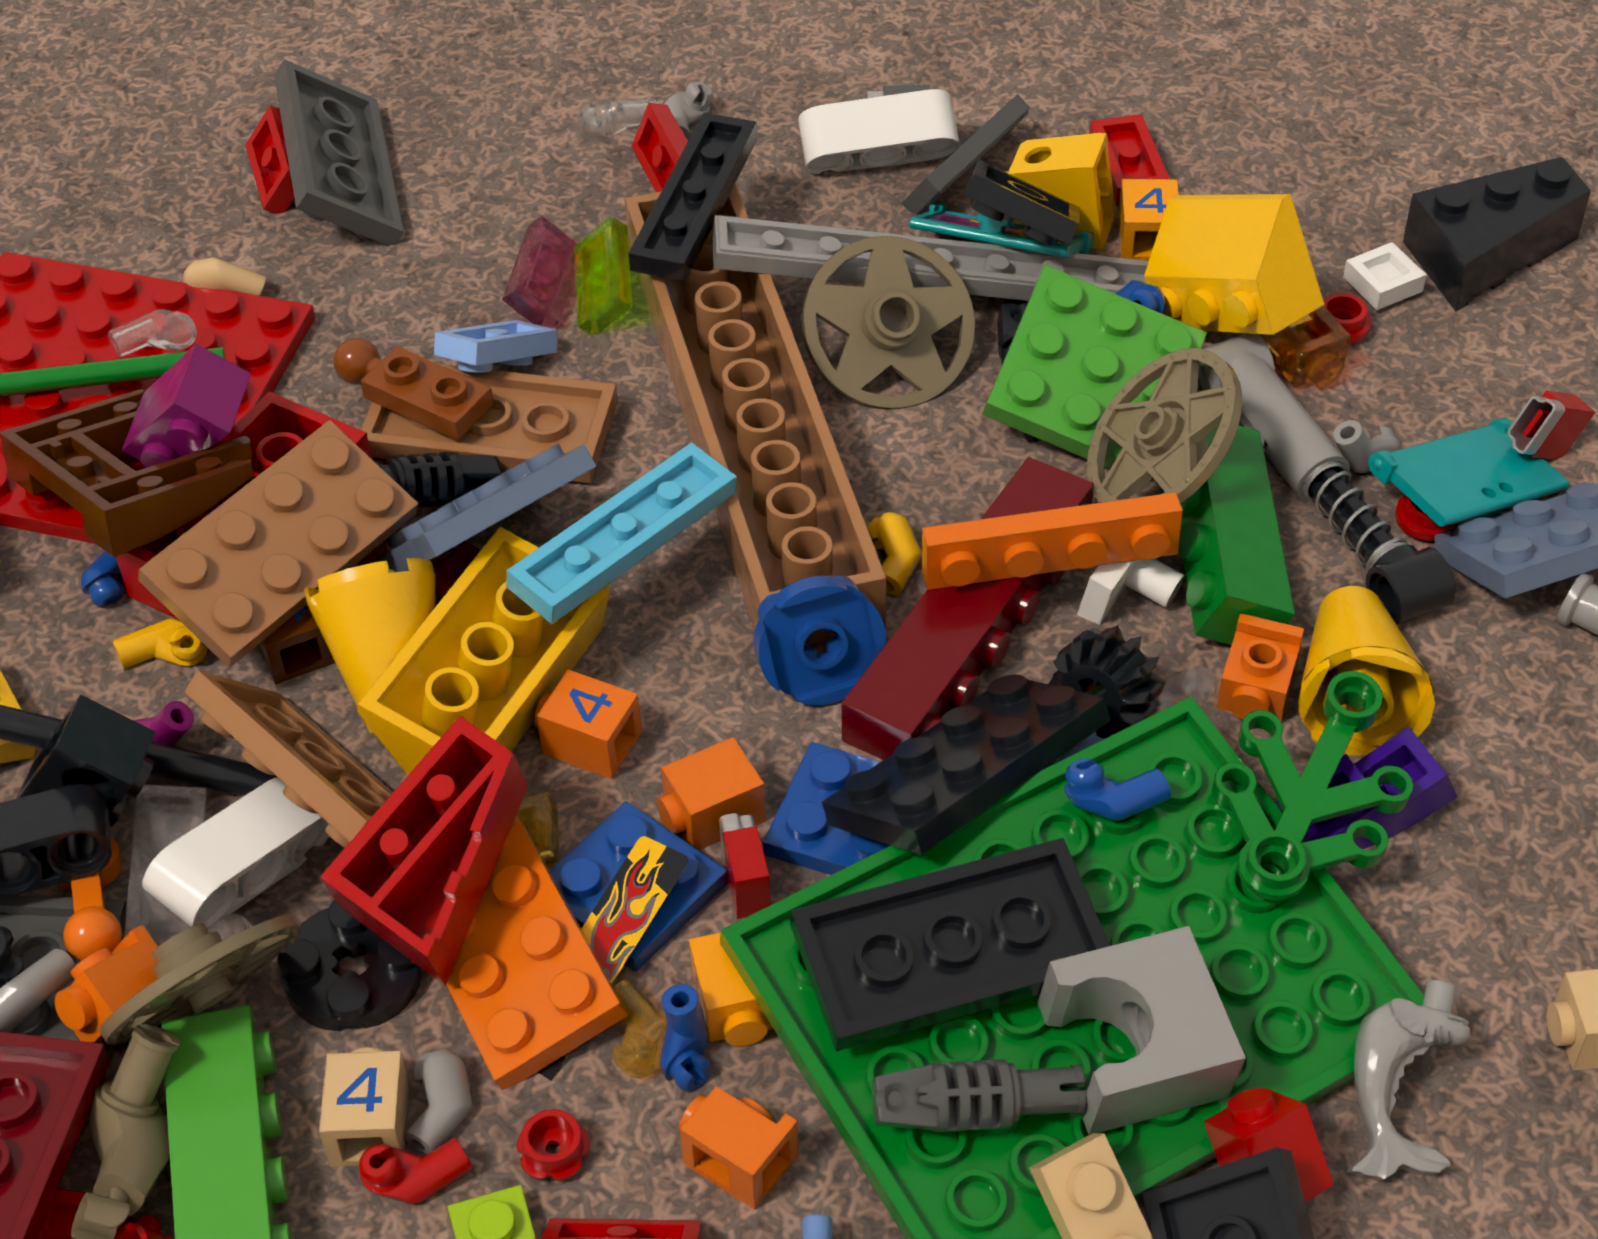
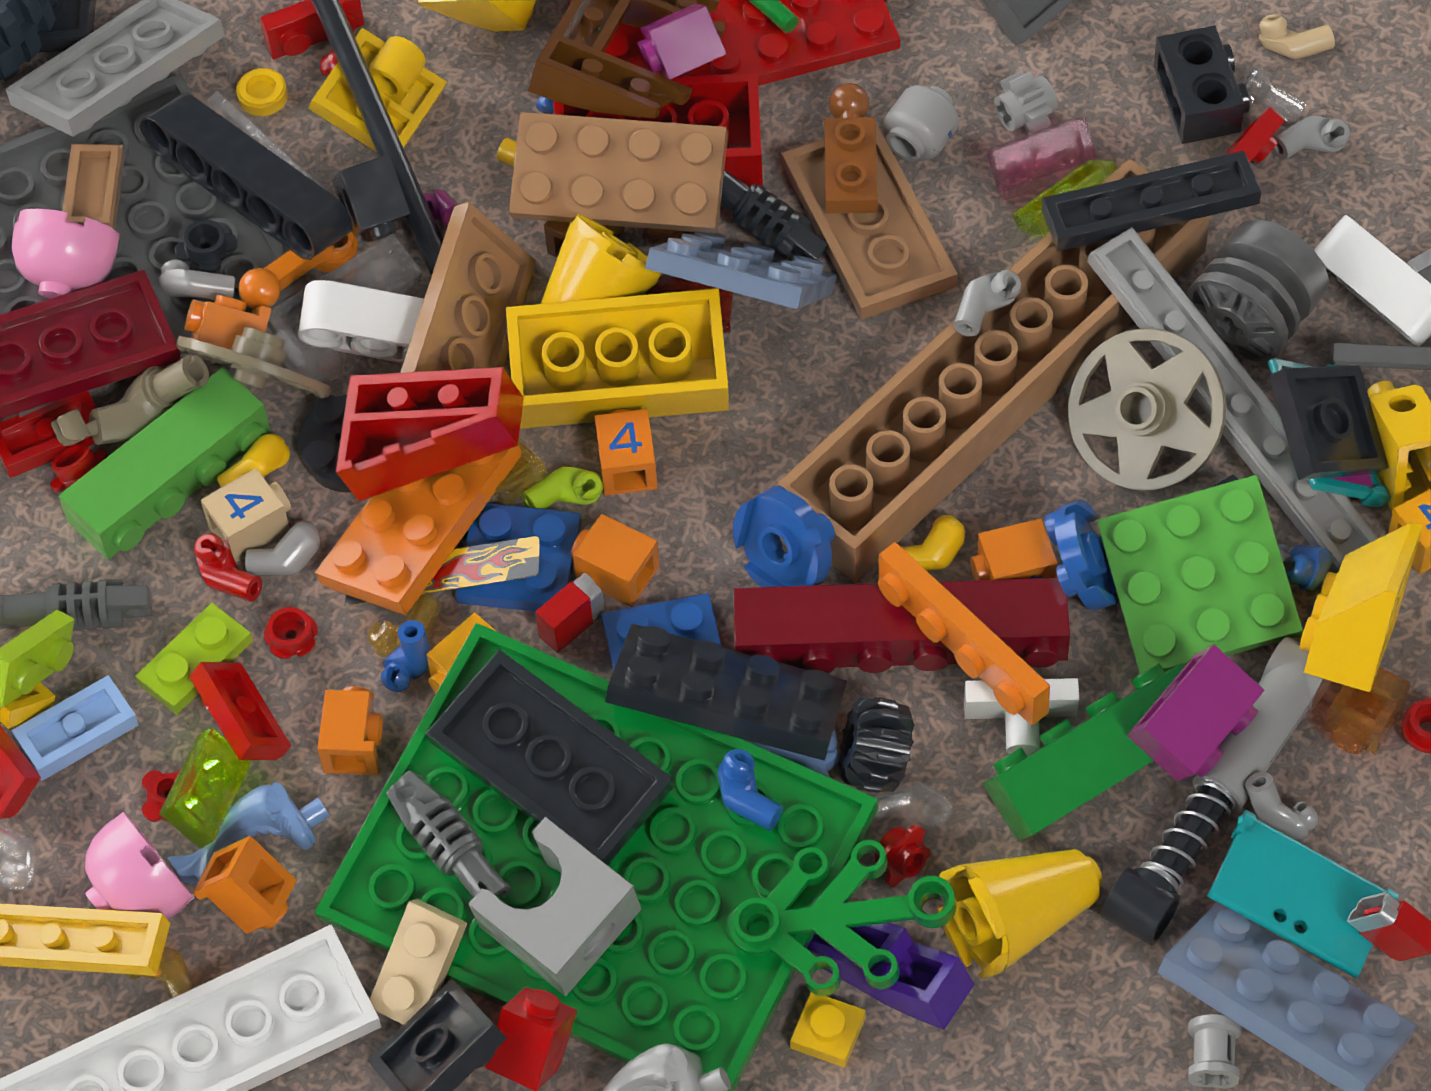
camera: 60 degrees right, 10 degrees up
light blue plate [434,320,558,373] -> none
medium azure plate [506,442,737,624] -> none
dark tan wheel [1087,348,1242,503] -> none
orange brick [1217,613,1304,721] -> none
none -> yellow arm [217,434,290,488]
none -> lime arm [521,466,603,509]
none -> yellow plate [790,992,866,1068]
none -> red plate [875,825,930,887]
none -> light grey head [883,85,959,162]
none -> light grey arm [953,270,1022,336]
none -> orange brick [970,518,1058,581]
none -> light grey gear [994,71,1058,136]
none -> blue plate [1045,499,1119,611]
none -> magenta brick [1127,644,1265,781]
none -> black brick [1154,25,1250,144]
none -> flat silver wheel [1187,219,1329,362]
none -> tan arm [1259,14,1335,60]

